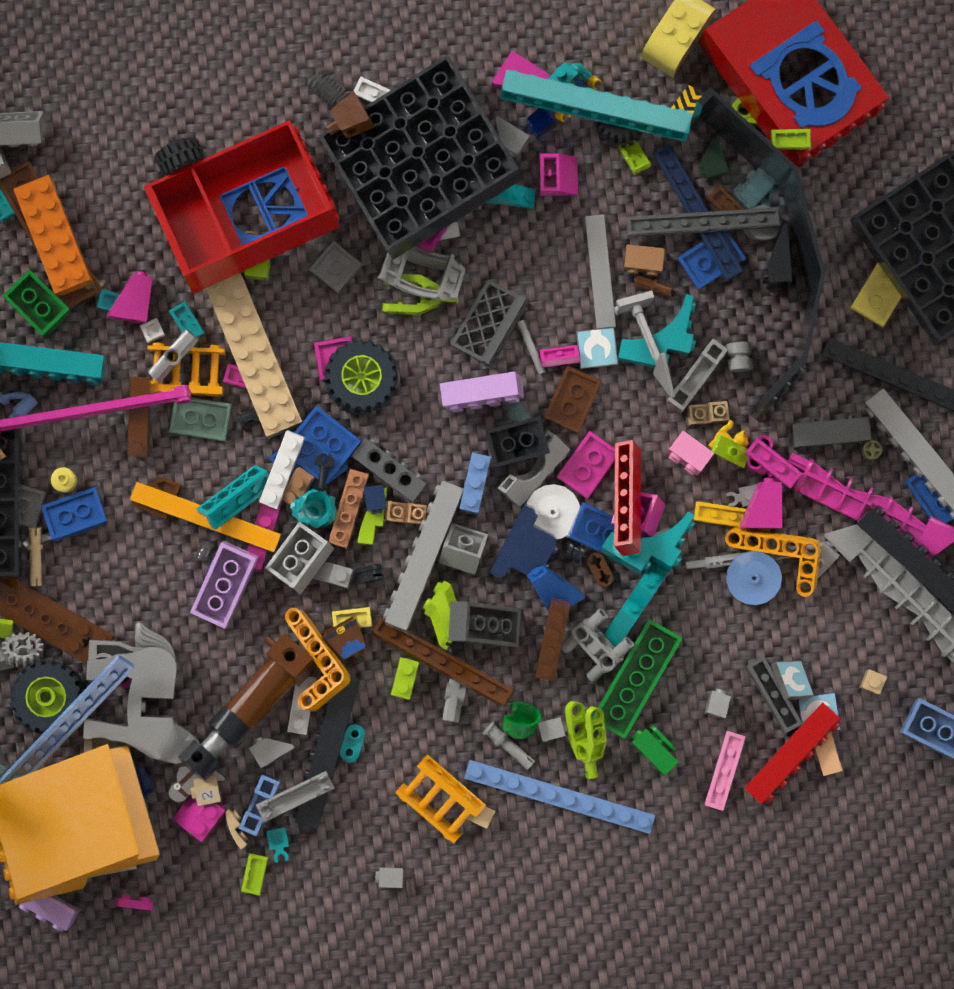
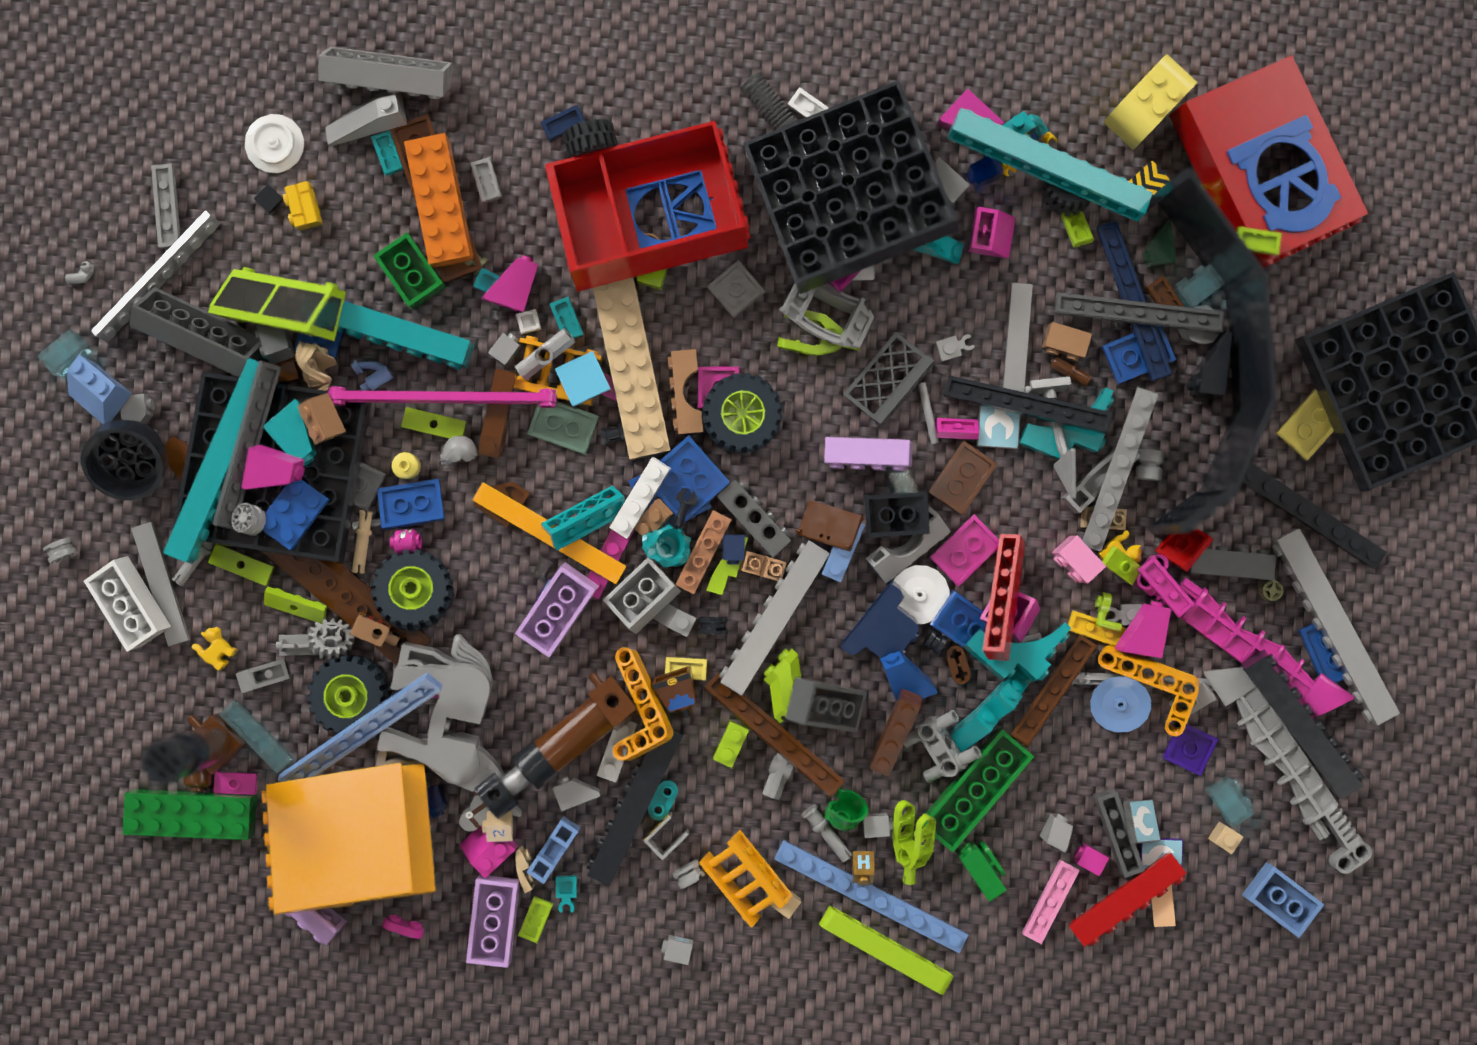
camera: 10 degrees right, 5 degrees up
light grey piece [256,771,335,822] -> none
reddish brown torso [325,91,375,138] -> none
light grey slope [439,523,488,575] -> none
none -> medium nougat torso [350,611,401,647]
none -> black wheel [371,549,454,632]
none -> dark pink head [390,529,422,555]
none -> lime tile [401,407,467,439]
none -> light grey hair [439,436,479,465]
none -> lavender brick [466,874,520,968]
none -> light grey plate [470,157,502,204]
none -> light grey brick [488,333,522,367]
none -> dark blue tile [540,105,585,142]
none -> medium azure tile [555,351,611,407]
none -> light grey piece [644,811,689,861]
none -> medium nougat arch [668,349,704,435]
none -> light grey wheel [672,859,705,889]
none -> reddish brown door [796,500,865,552]
none -> lime beam [819,905,954,995]
none -> pearl gold brick [852,851,875,885]
none -> light grey plate [935,334,974,362]
none -> black plate [943,375,1113,434]
none -> reddish brown tile [1010,635,1097,748]
none -> dark pink brick [1073,842,1109,876]
none -> light grey plate [1082,387,1158,552]
none -> lime plate [1095,592,1122,632]
none -> red tile [1155,528,1213,572]
none -> dark purple tile [1162,722,1218,776]
none -> clear light blue brick [1205,776,1254,828]

